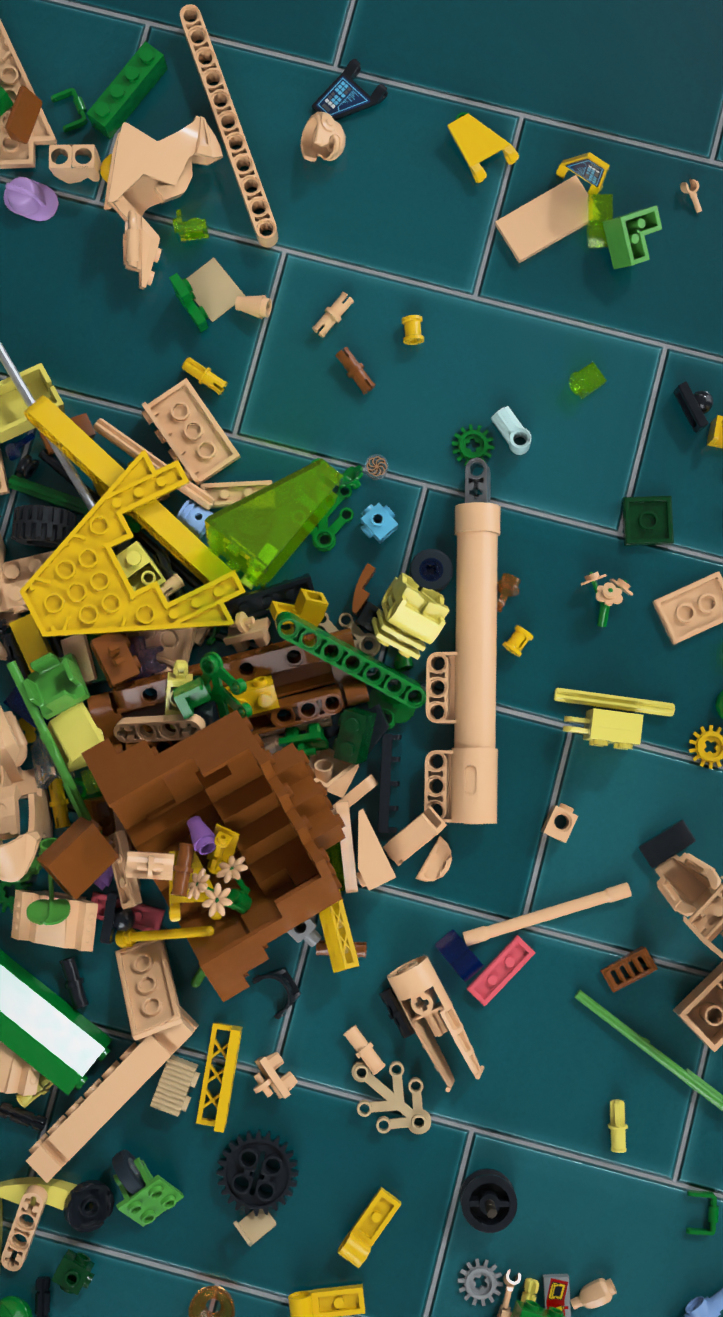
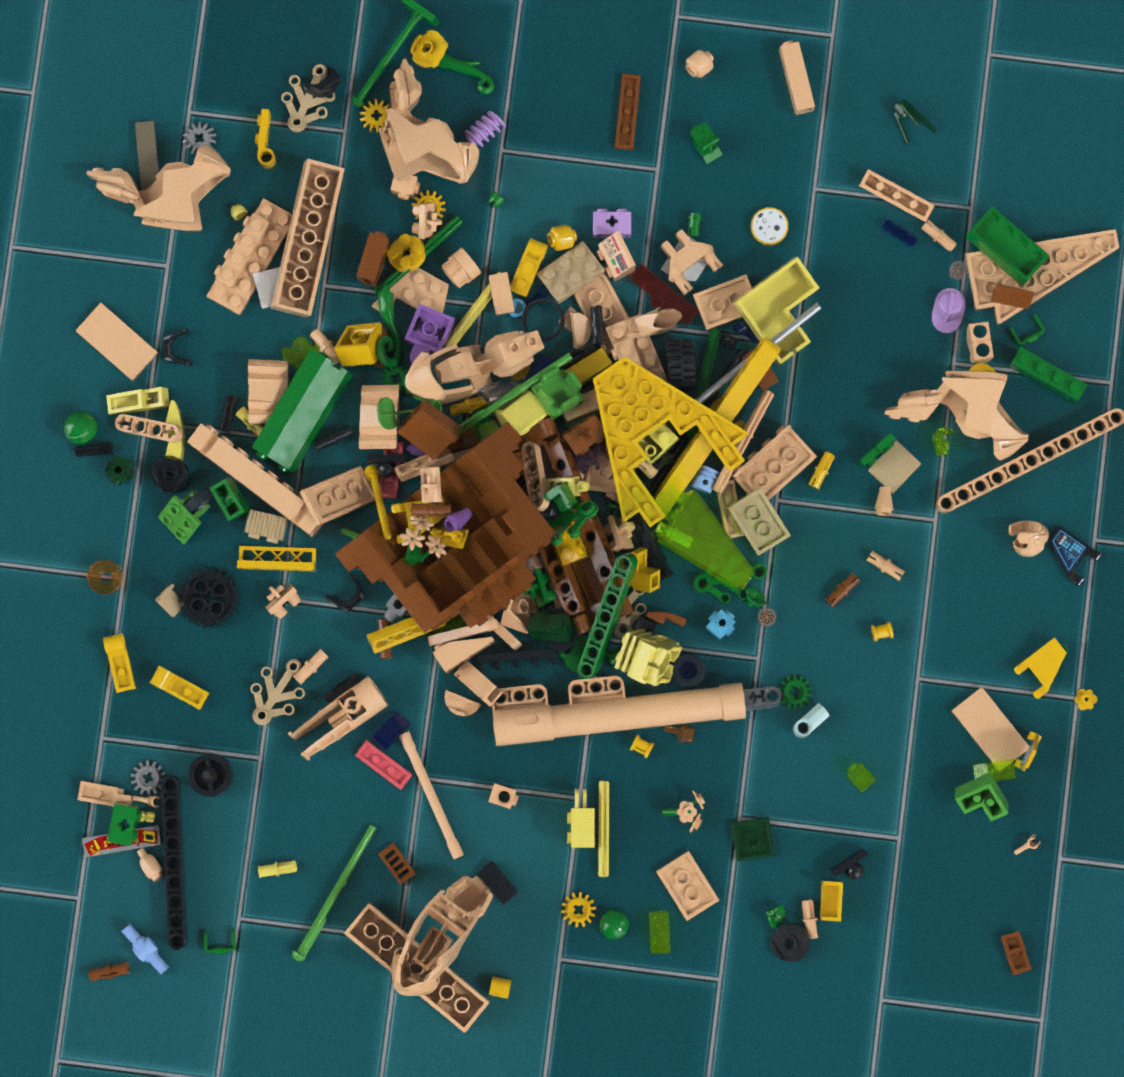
camera: 80 degrees right, 0 degrees up
none -> black beam [161,776,188,950]
none -> green brick [209,477,250,521]
none -> tan plate [728,487,791,556]
none -> yellow plant [1075,689,1097,710]

